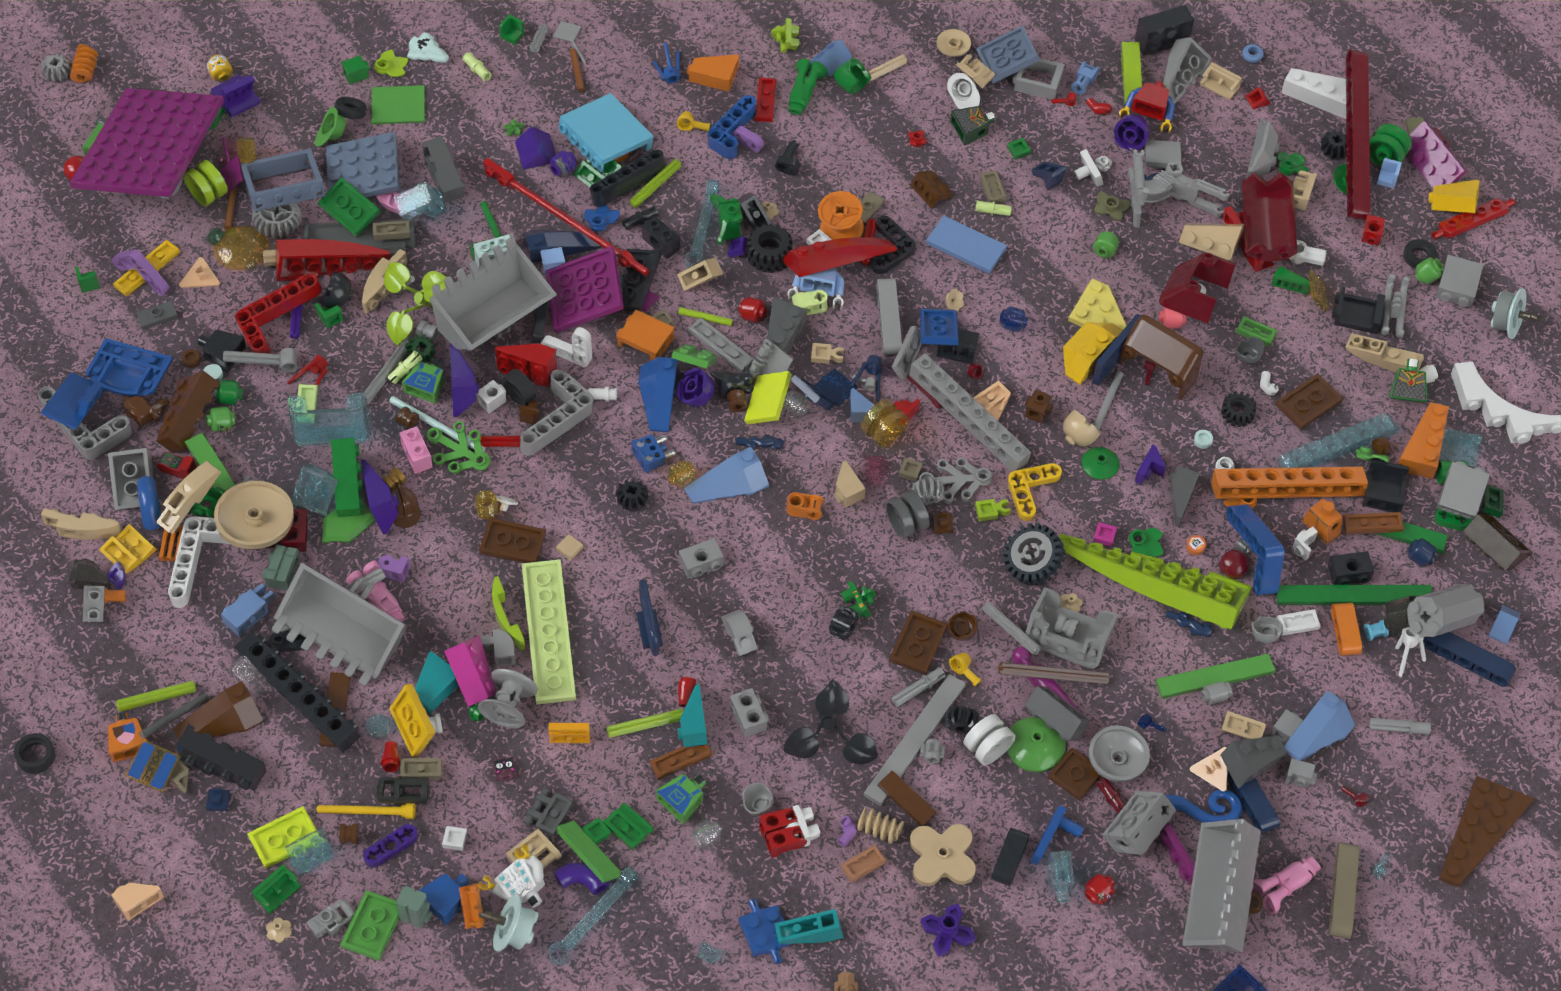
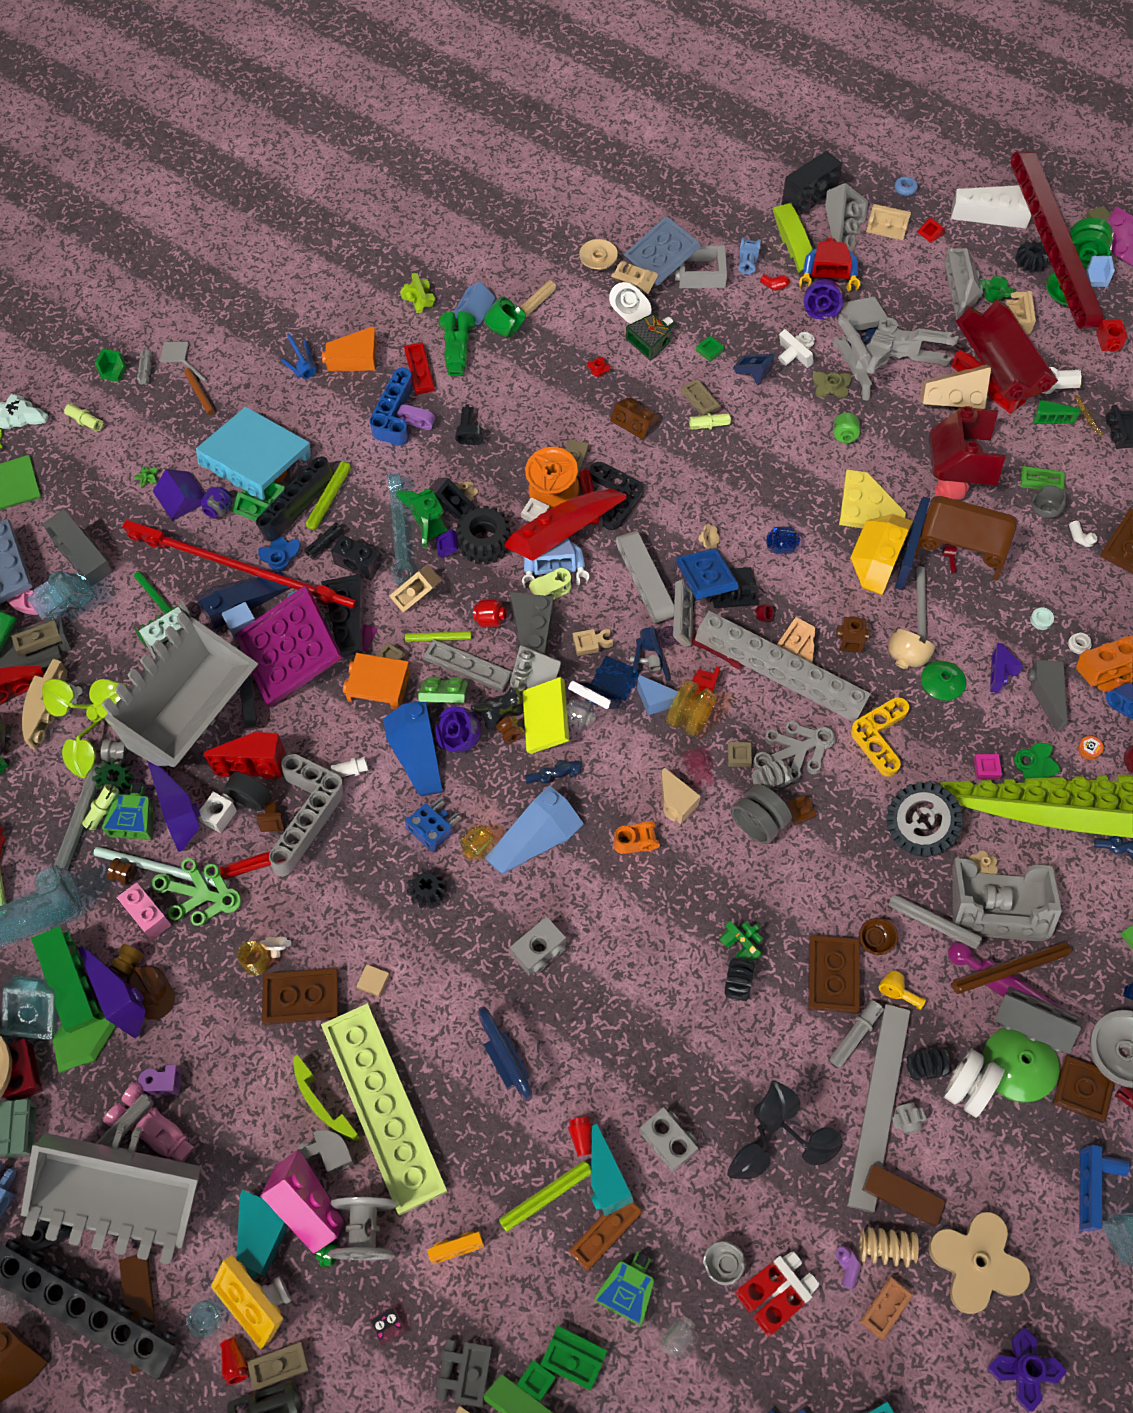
camera: 15 degrees left, 5 degrees up
white beam [540,327,592,367] -> none
yellow bar [677,111,710,132] -> none
light grey brick [721,610,758,656] -> none
medium blue tile [926,216,1007,274] -> none
lime plate [975,499,1011,522] -> none
black beam [991,827,1030,887] -> none
red hand [1052,93,1077,106] -> none
black tyre [1221,391,1257,427] -> none

